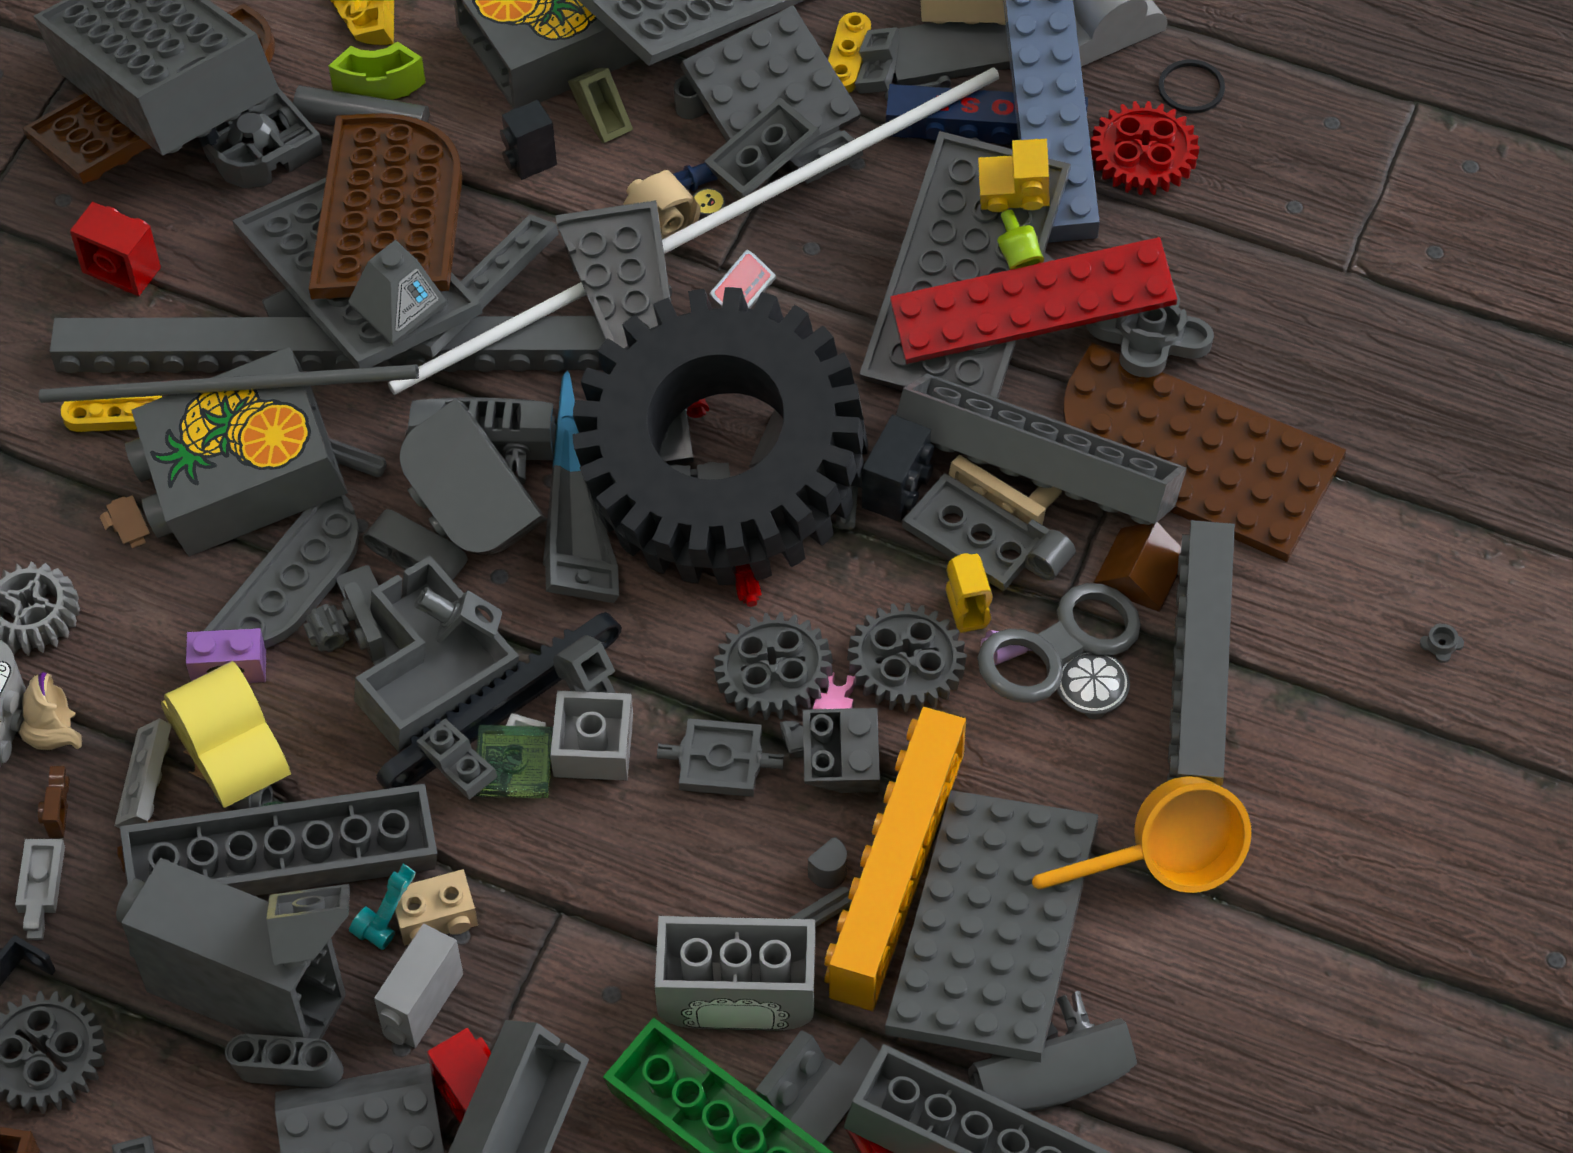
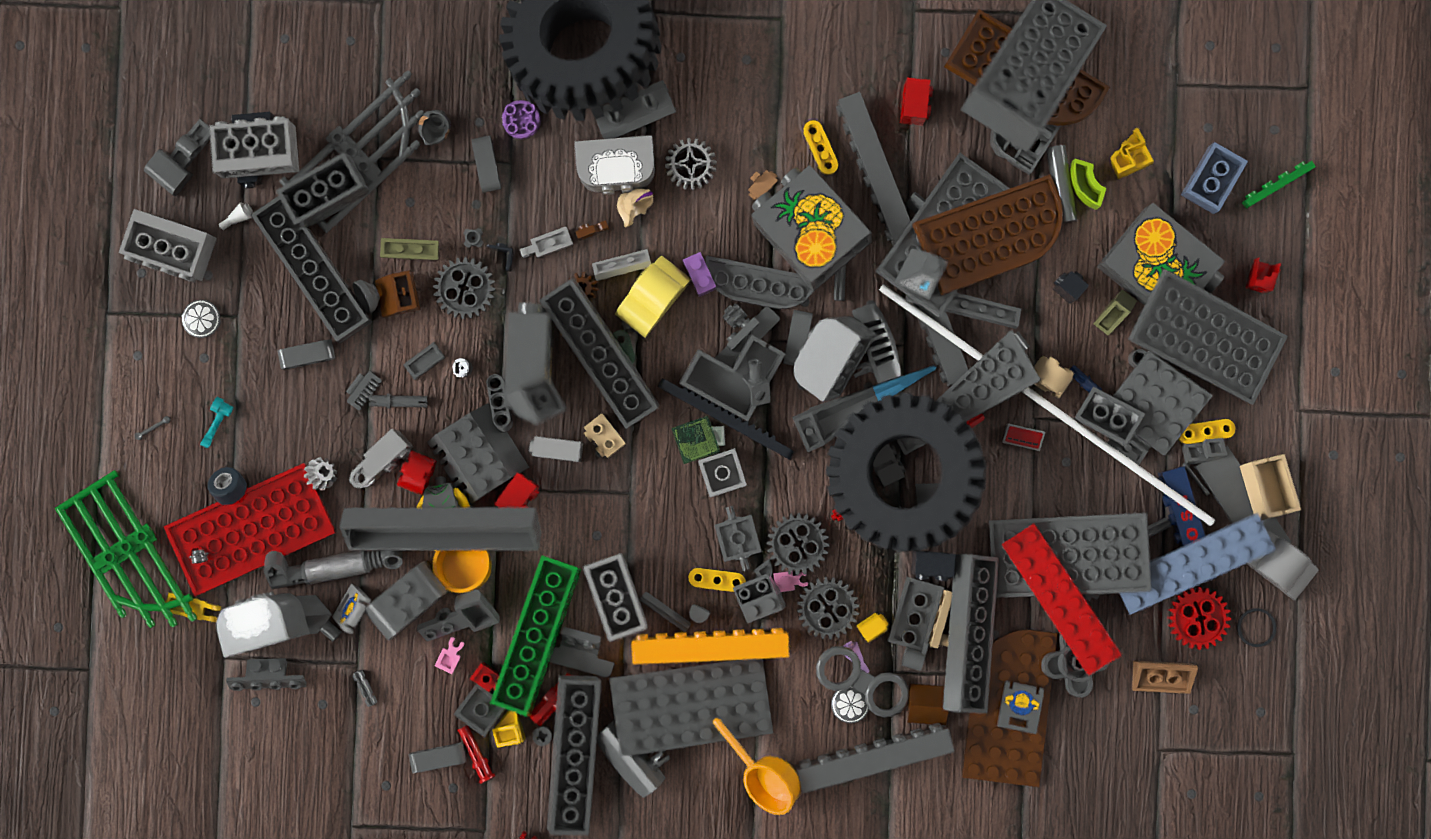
camera: 70 degrees right, 30 degrees up
dark grey piece [39,365,419,403] -> none
teal brick [349,863,416,950] -> none
dark grey slope [417,719,497,800] -> none
dark grey brick [553,635,616,693] -> none
light yellow tile [693,188,725,220] -> none
yellow brick [978,139,1050,212] -> none
lime piece [997,210,1044,270] -> none
none -> tile [453,358,473,378]
none -> yellow plate [689,568,746,592]
none -> dark grey container [997,680,1044,734]
none -> medium nougat slope [1132,661,1198,694]

